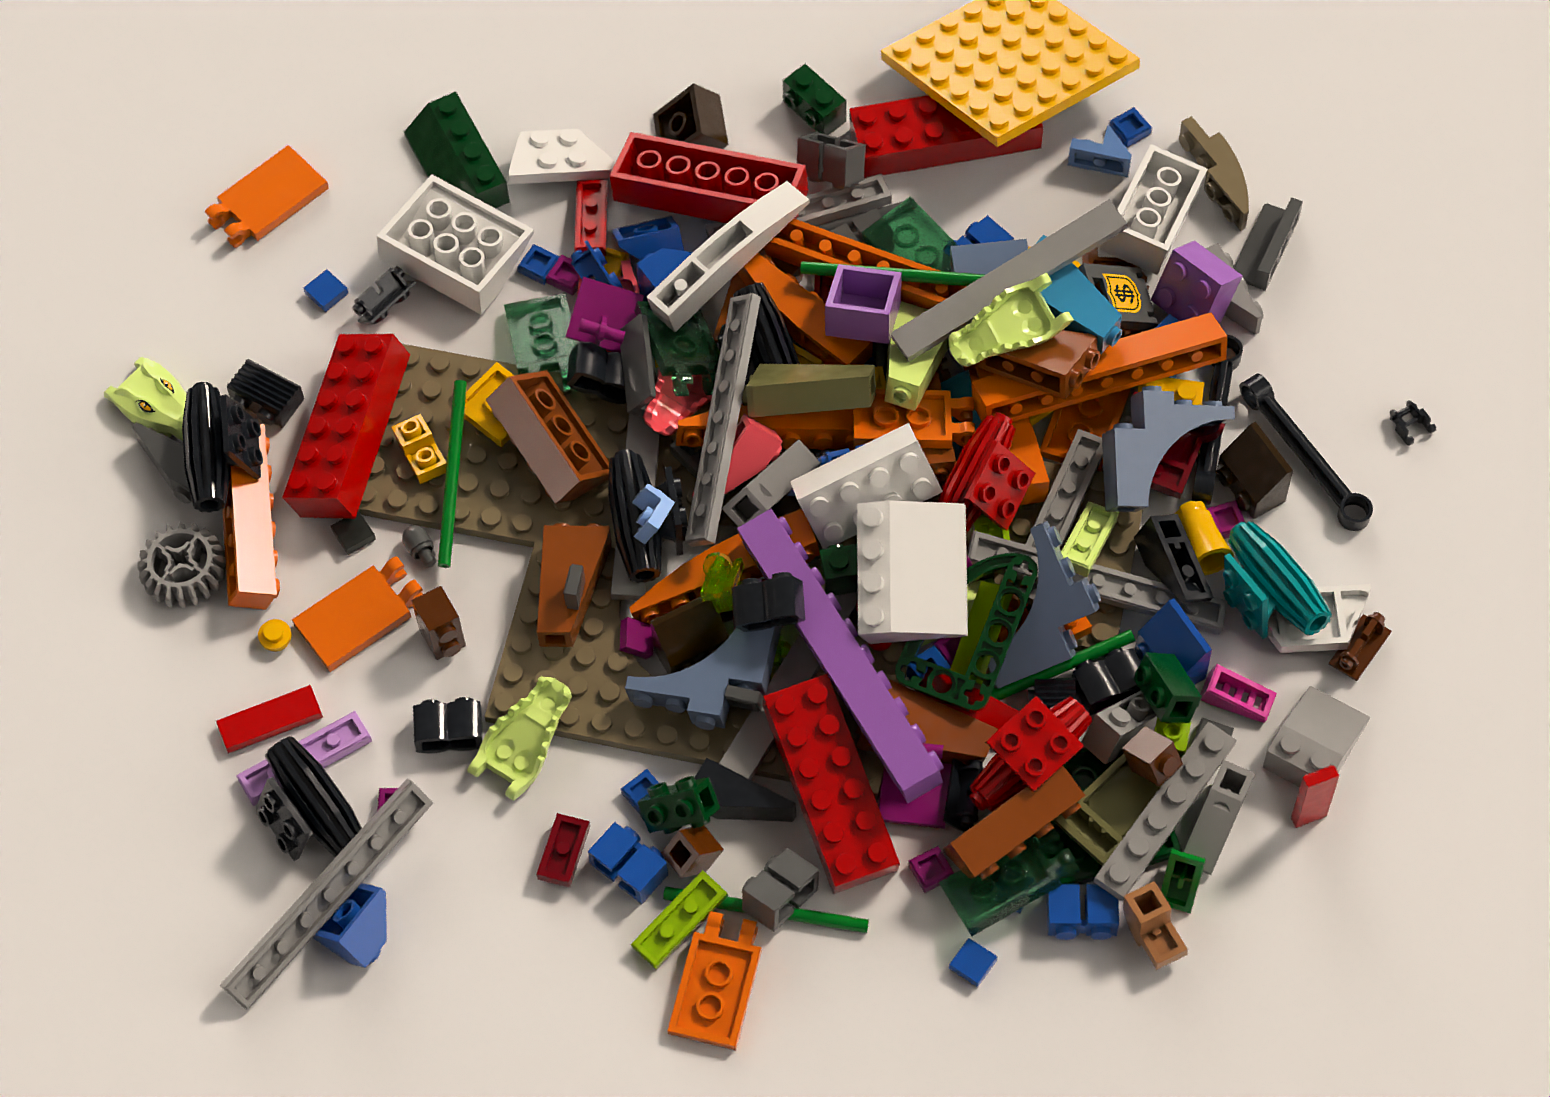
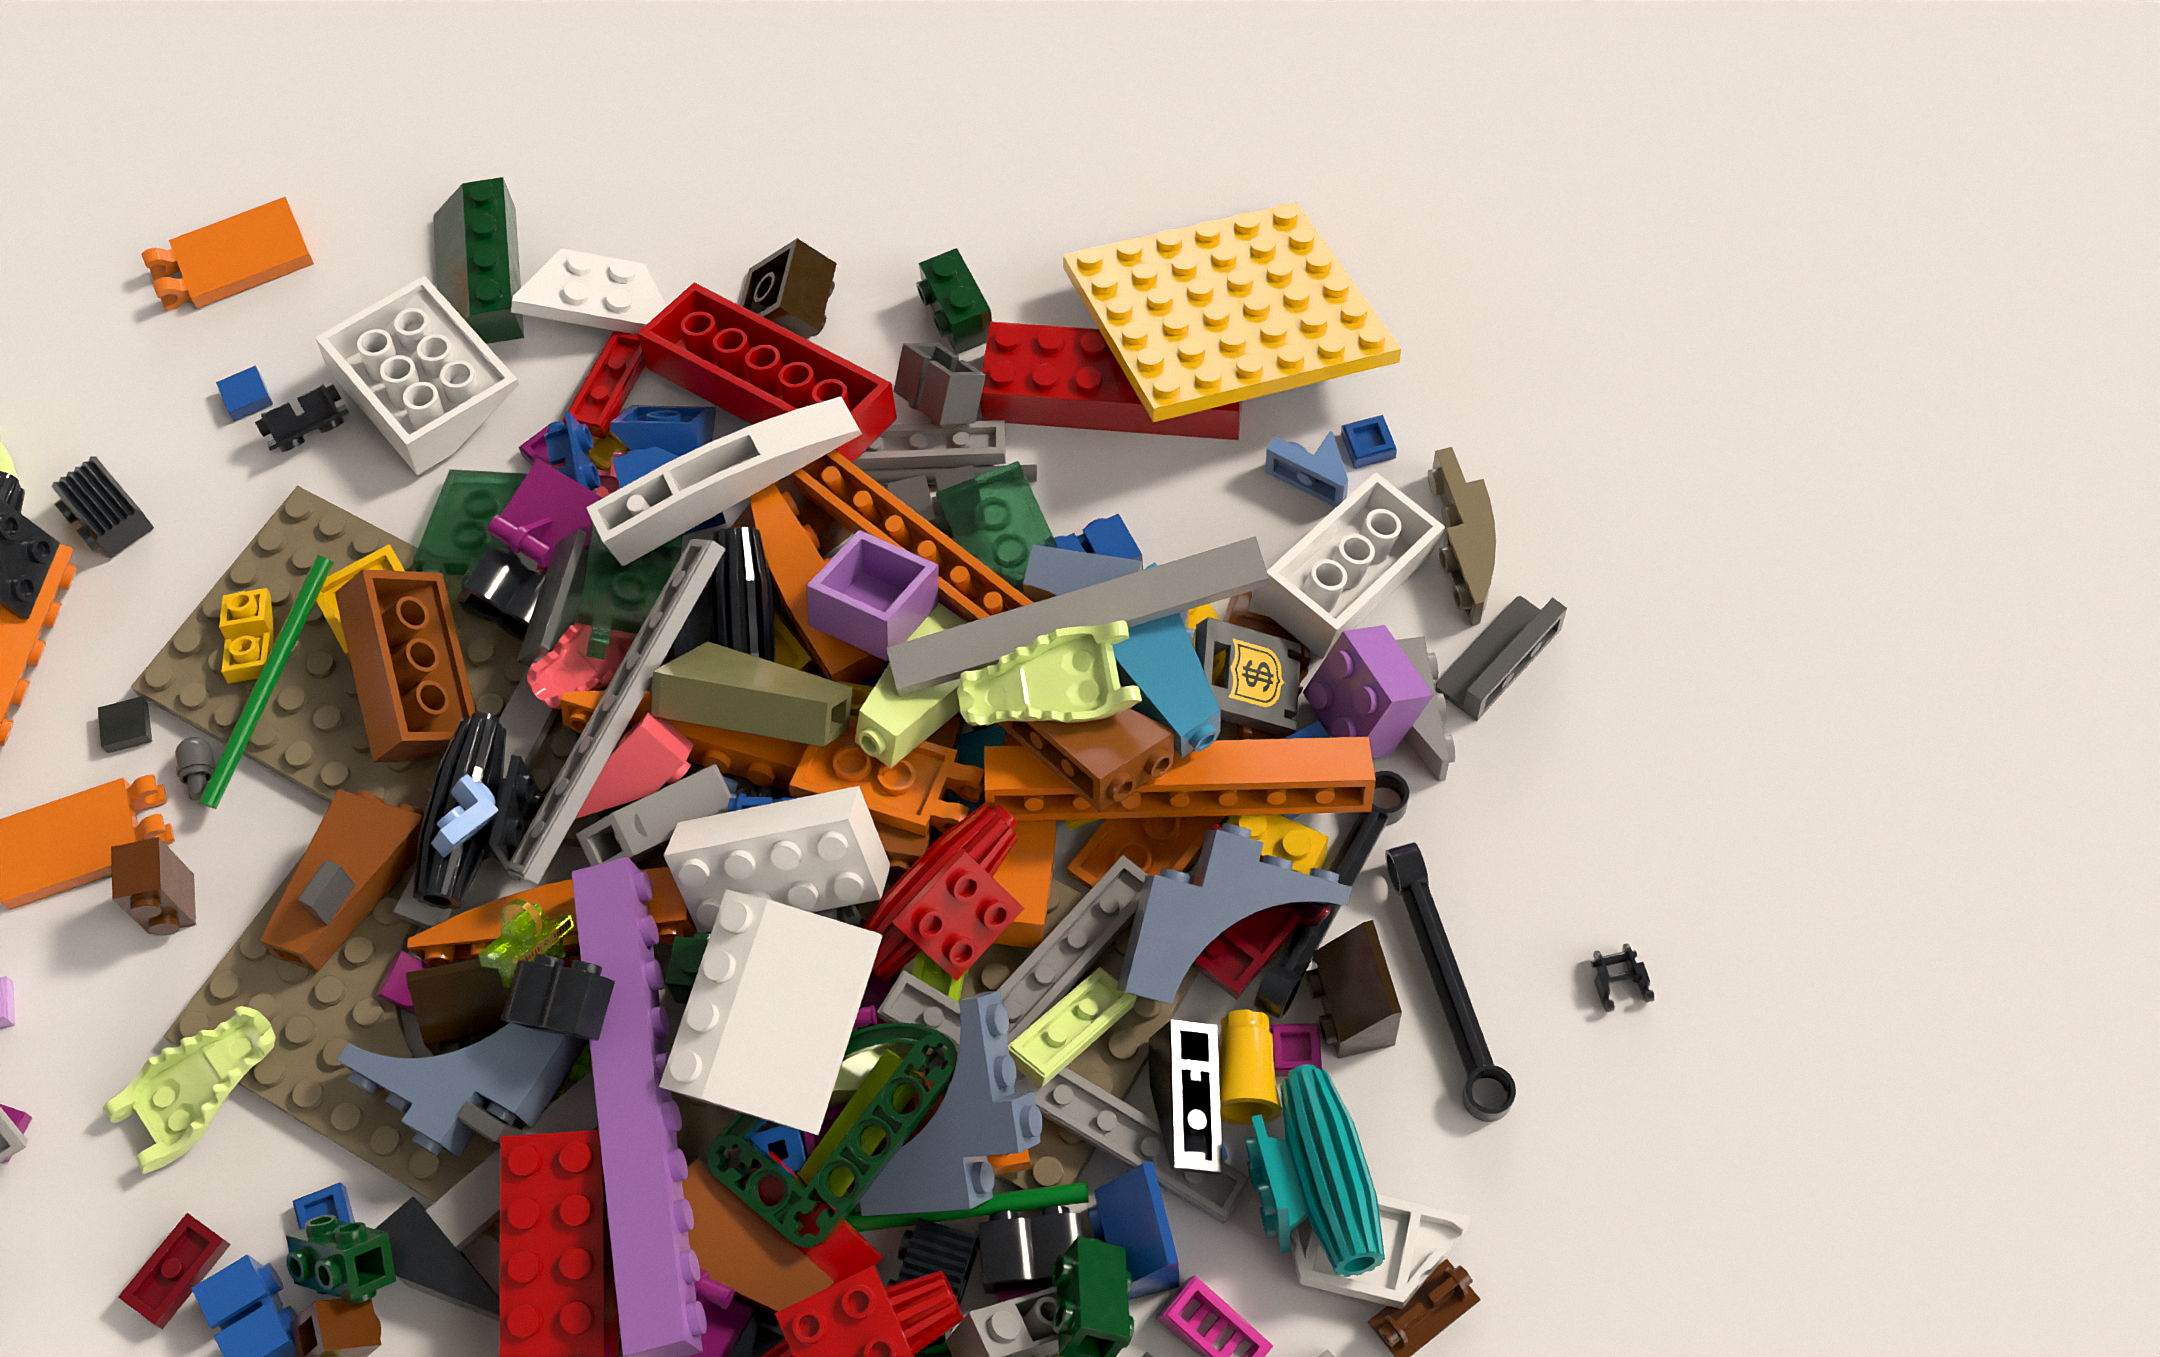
camera: 20 degrees right, 0 degrees up
red brick [282,334,410,519] -> none
black brick [413,697,483,753] -> none
blue tile [517,244,560,285] -> none
green piece [800,261,986,286] -> none

